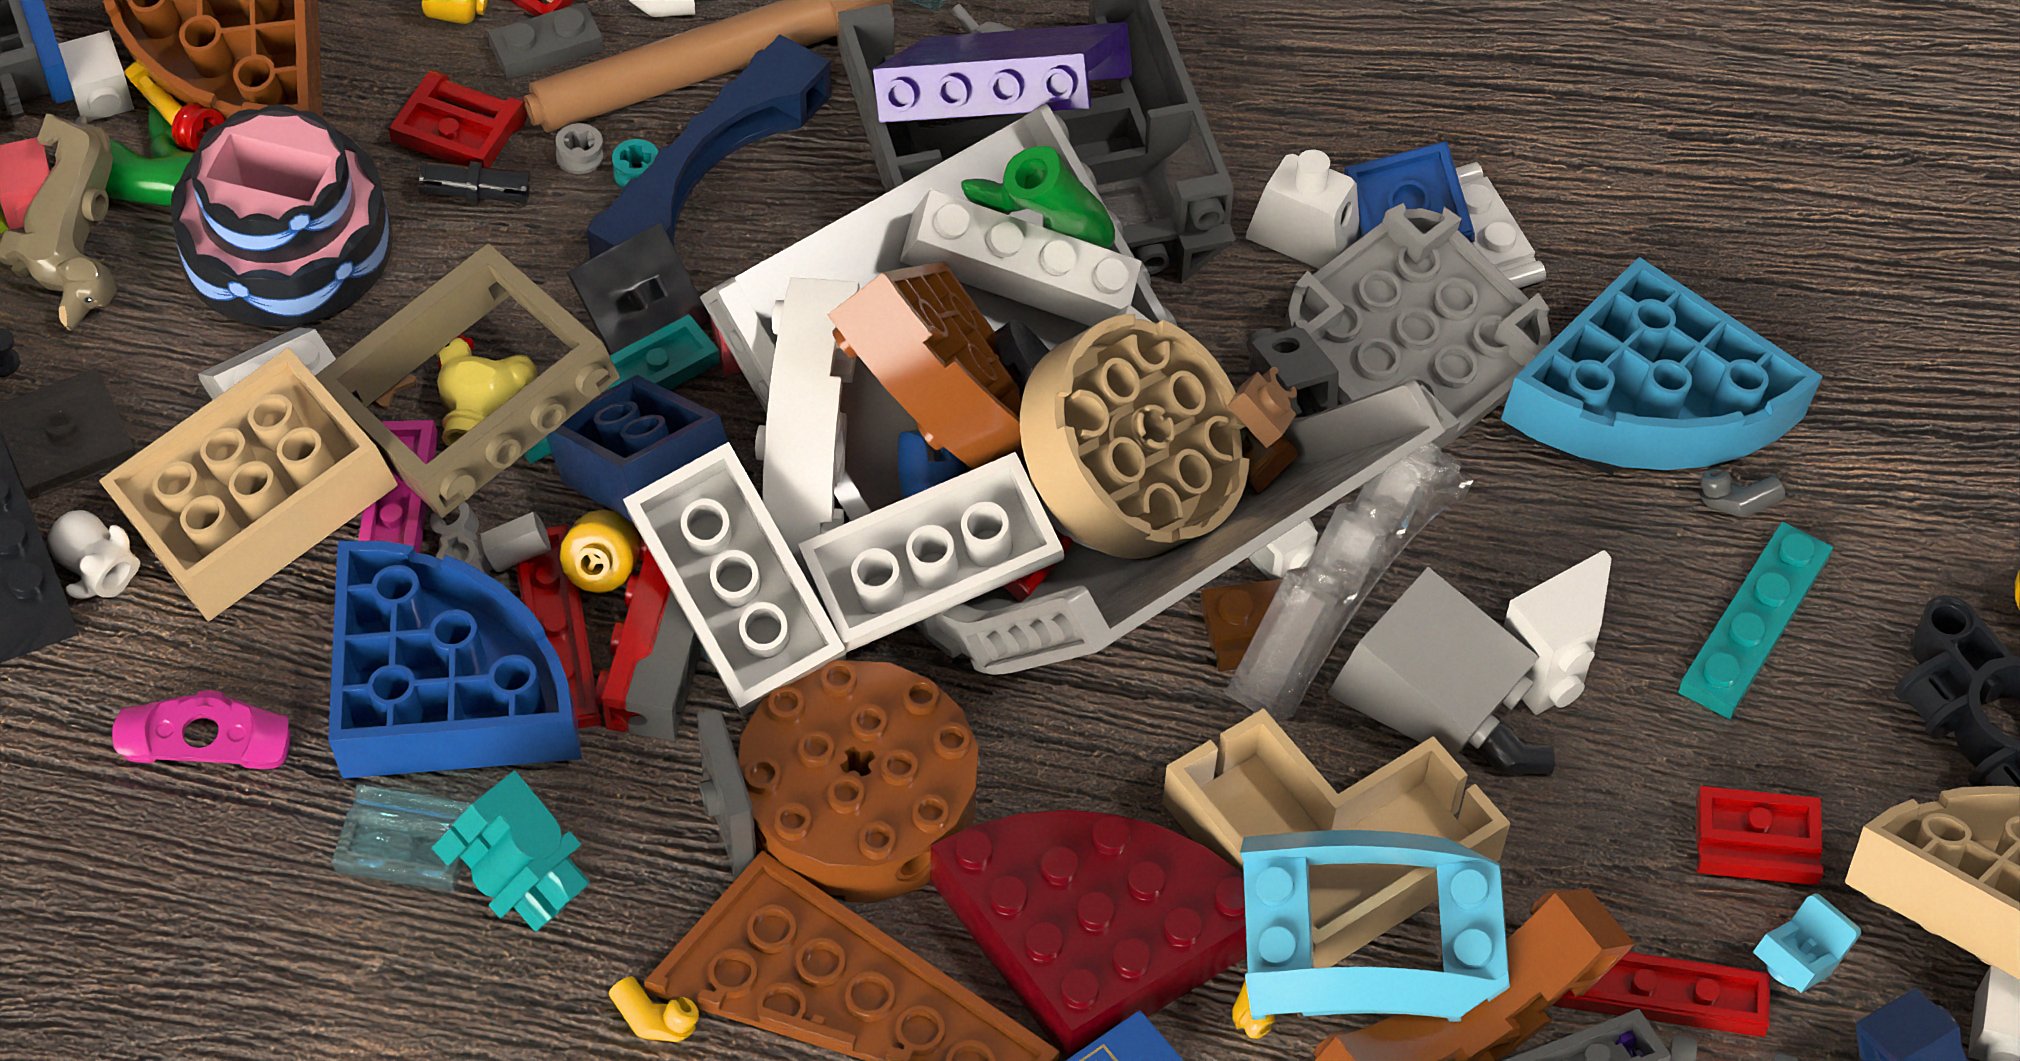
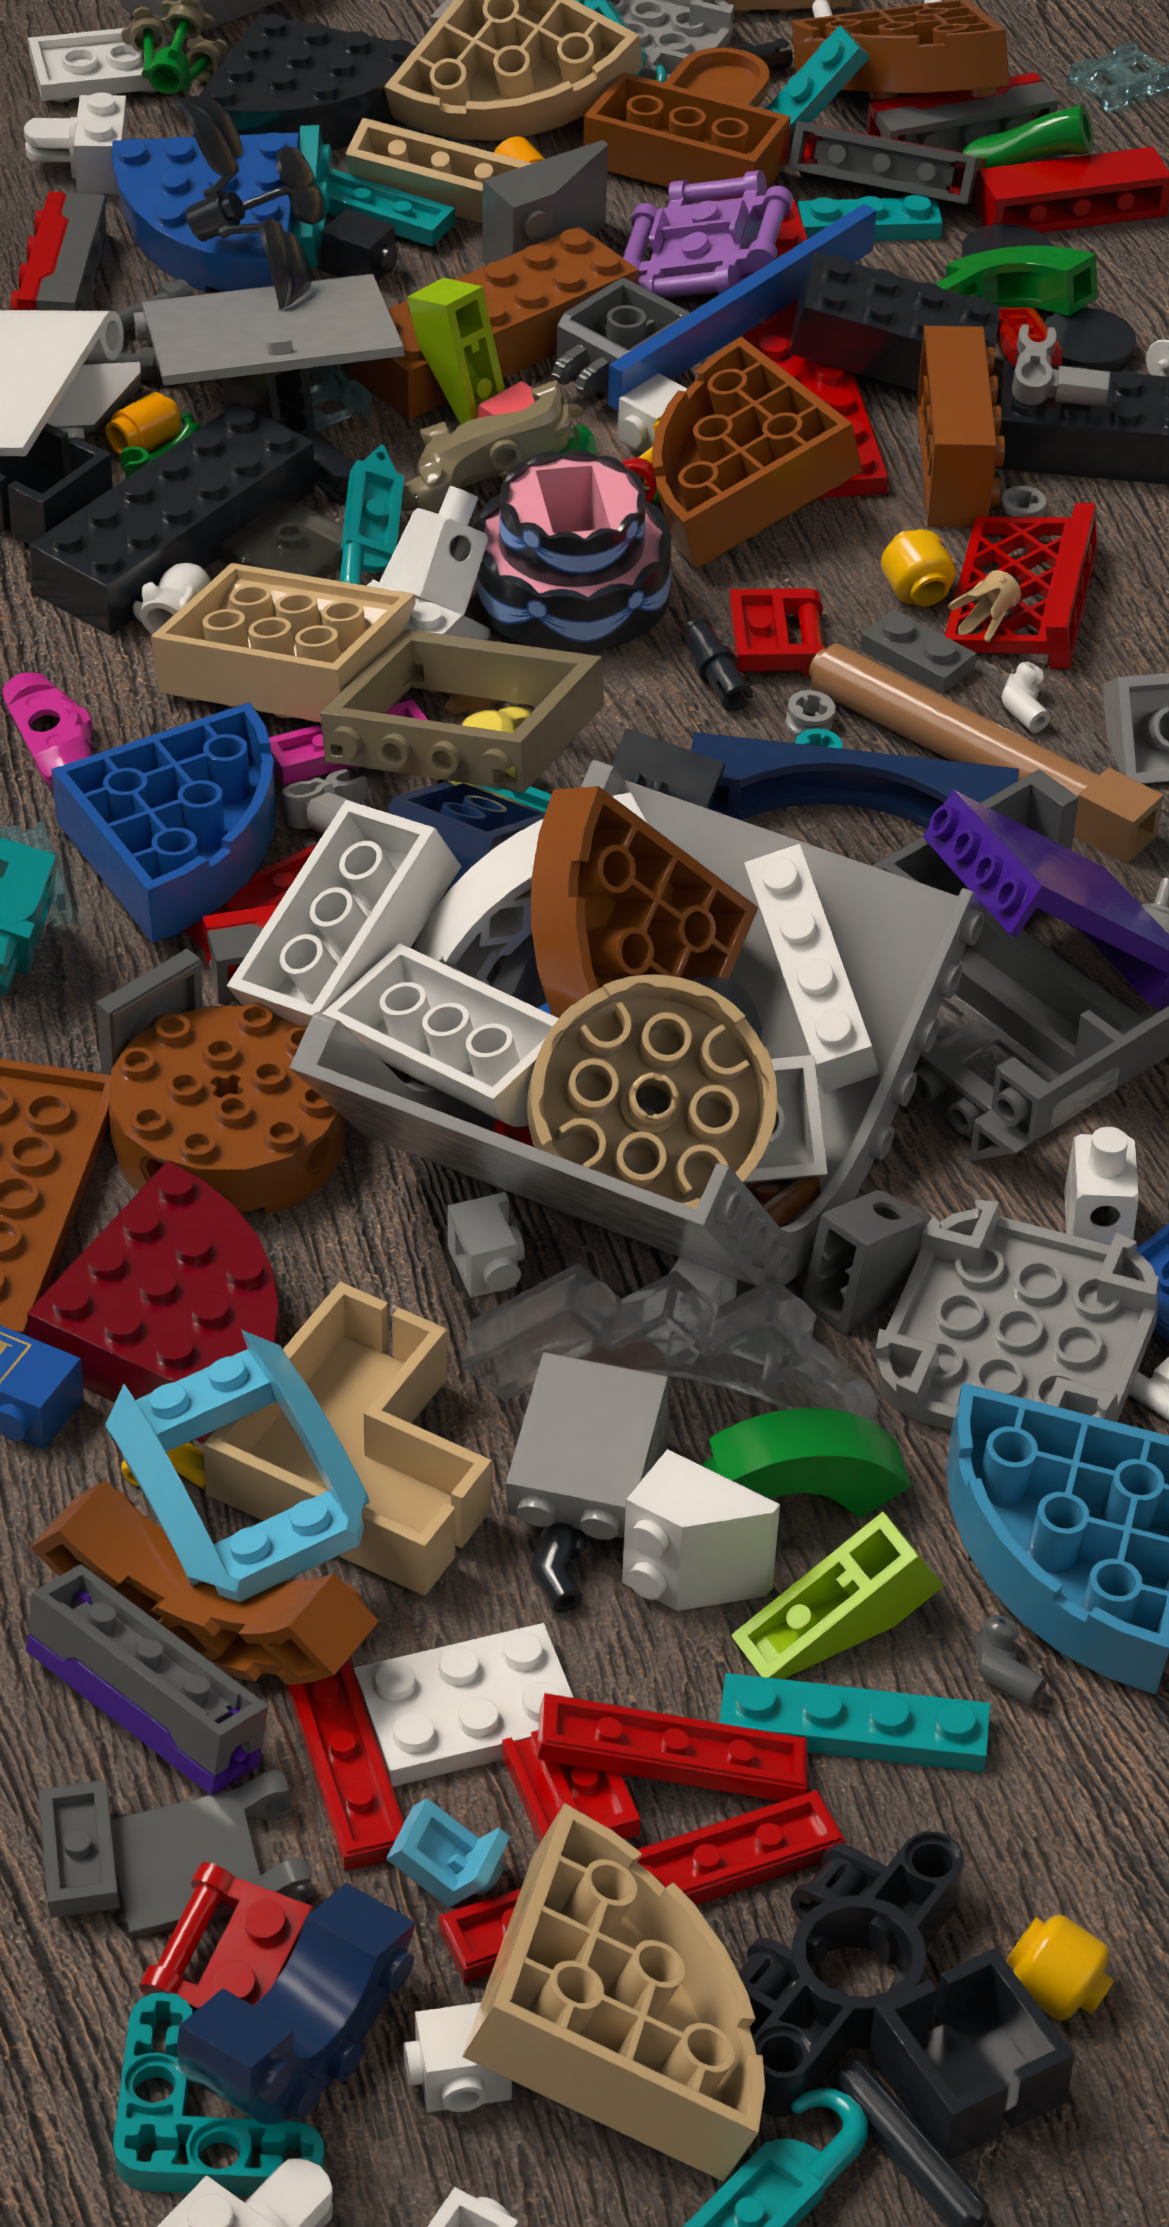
camera: 65 degrees right, 10 degrees down
green piece [961,146,1115,249] -> none
medium nougat plate [1227,367,1297,448] -> none
none -> teal plate [340,445,405,585]
none -> white plate [354,1623,574,1787]
none -> white torso [380,486,488,615]
none -> red tile [438,1790,846,1984]
none -> white brick [448,1192,525,1298]
none -> red tile [537,1693,807,1801]
none -> green arch [700,1408,911,1519]
none -> lime slope [731,1512,944,1679]

